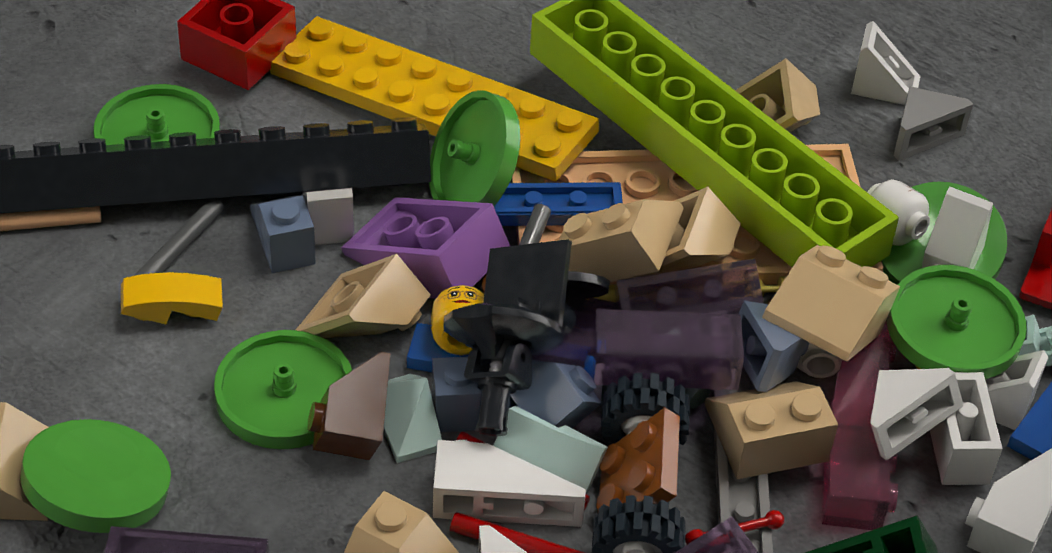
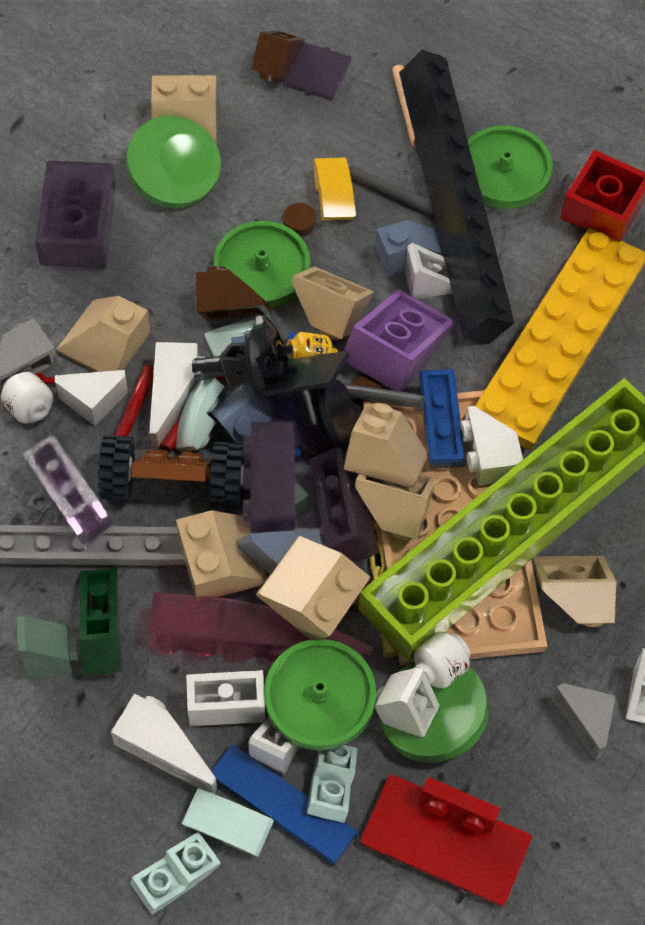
camera: 90 degrees right, 15 degrees up
bright green piece [429,90,521,206] -> none
red hinge [685,510,784,550] -> none
white slope [870,368,963,461] -> none
none -> reddish brown tile [283,203,316,236]
none -> white slope [460,406,523,486]

